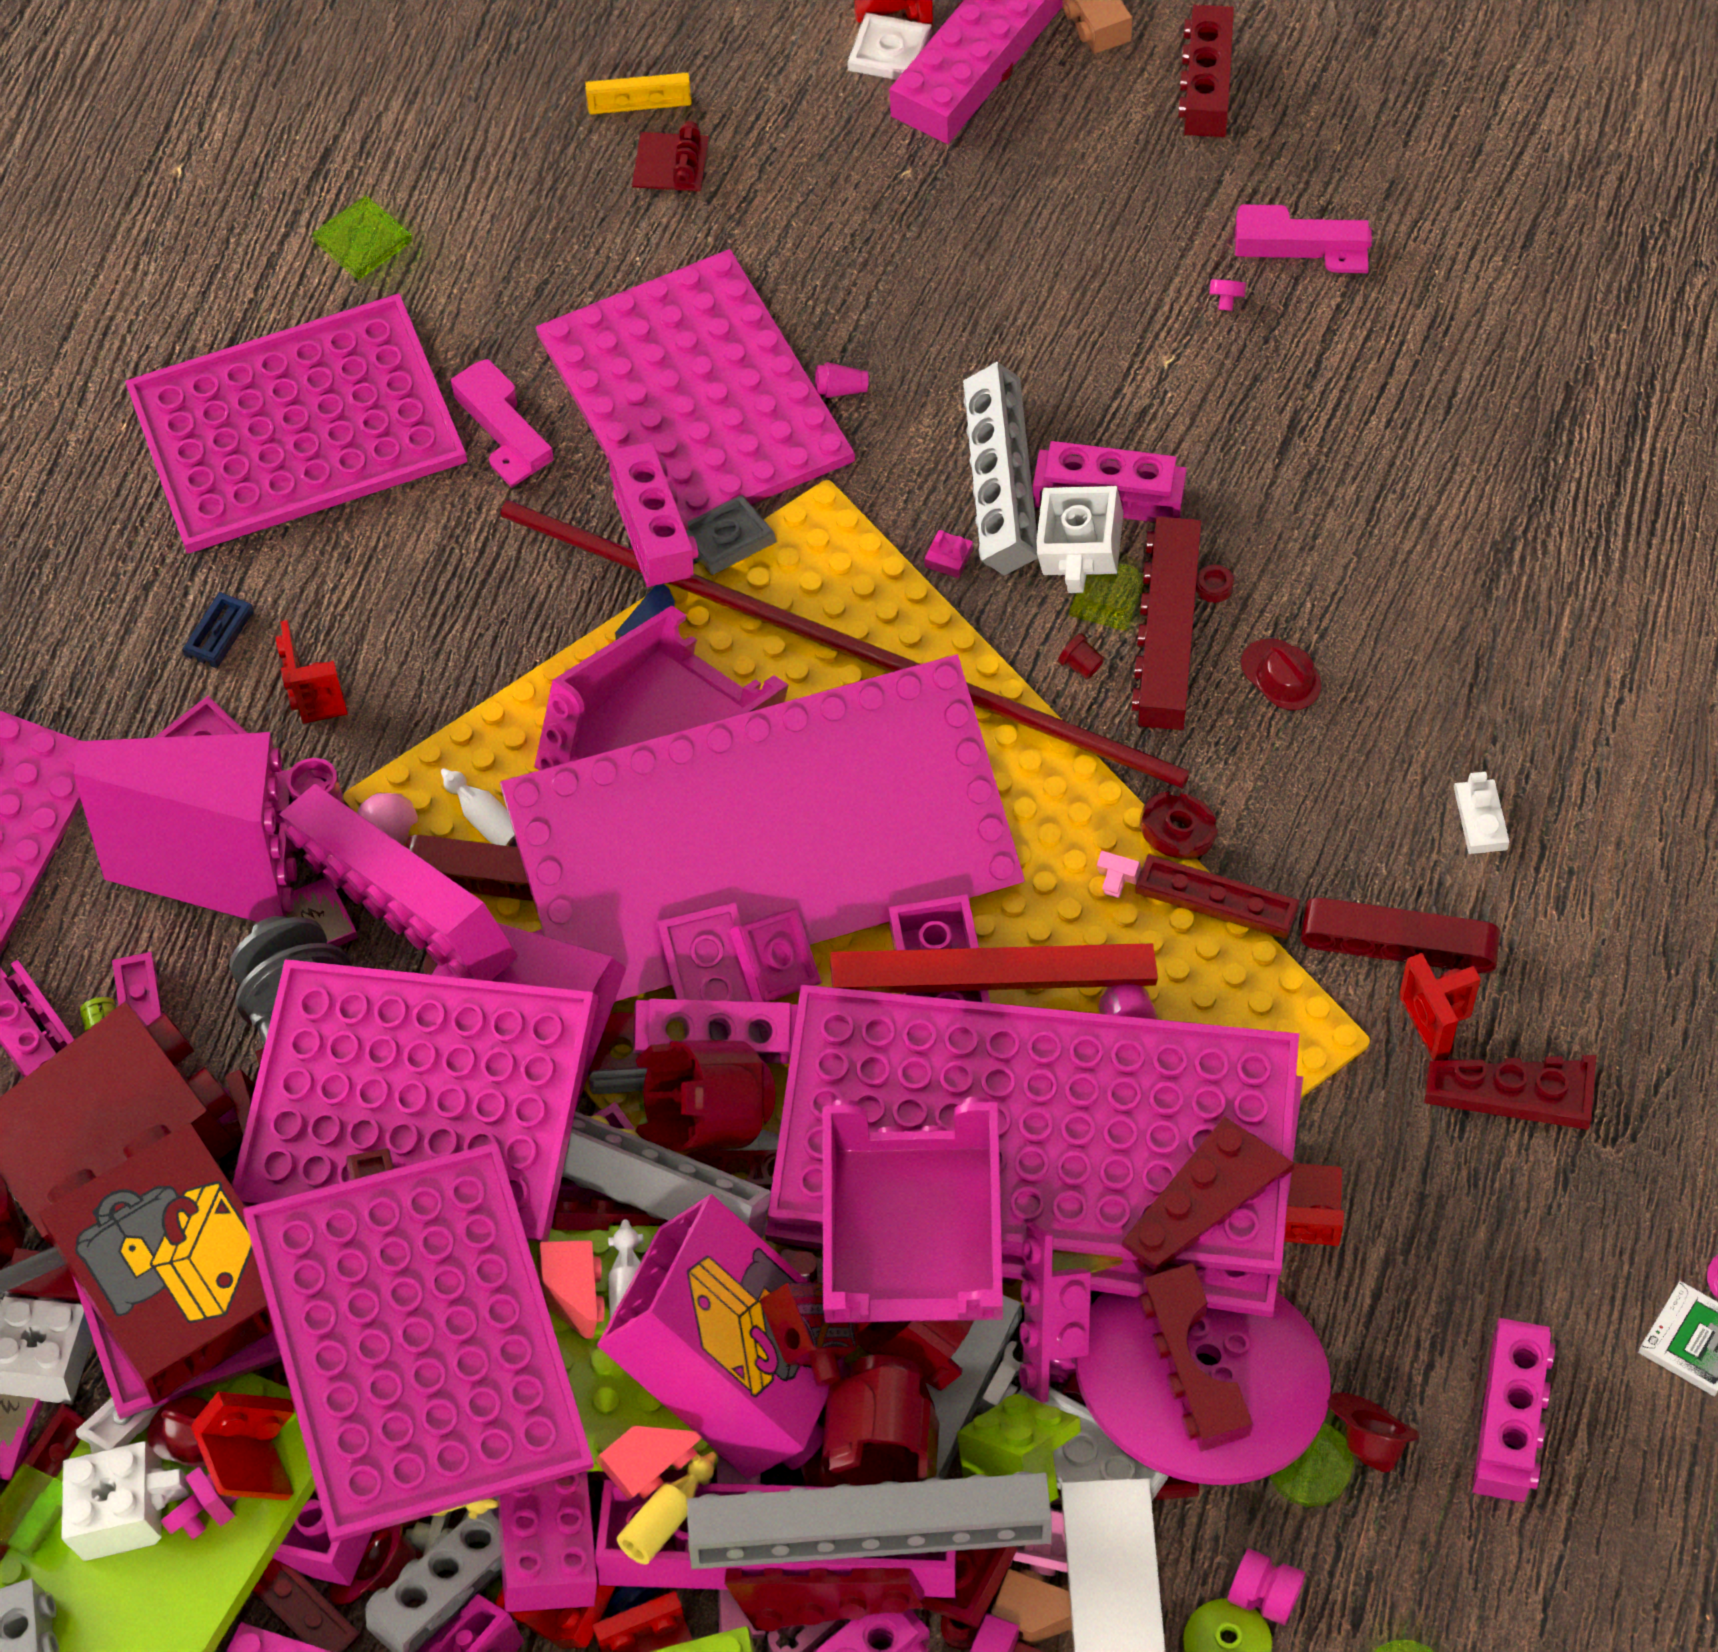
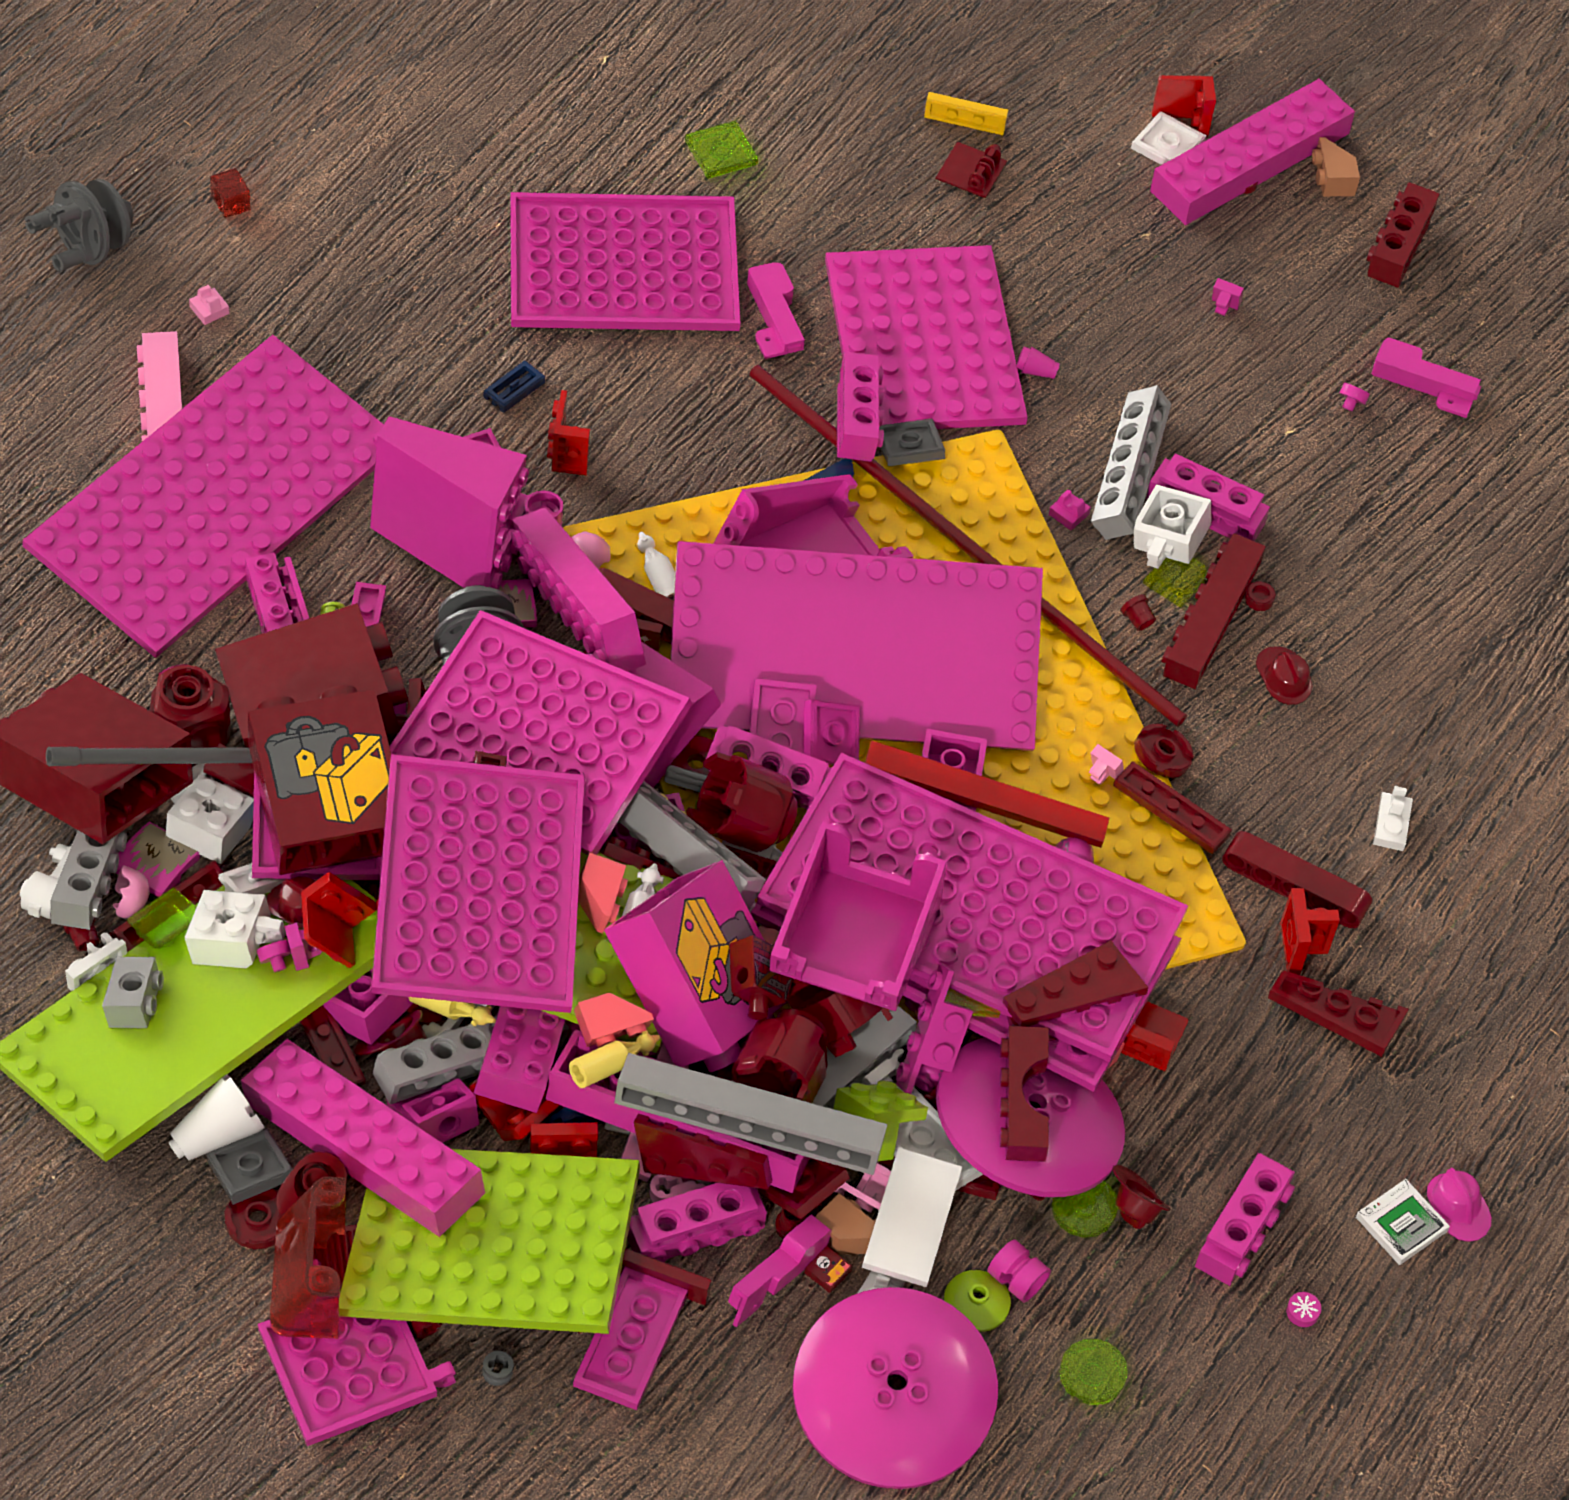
camera: 10 degrees right, 5 degrees down
none -> dark red tile [636,618,663,651]
none -> dark pink tile [1212,278,1244,316]
none -> dark pink tile [1286,1292,1321,1327]

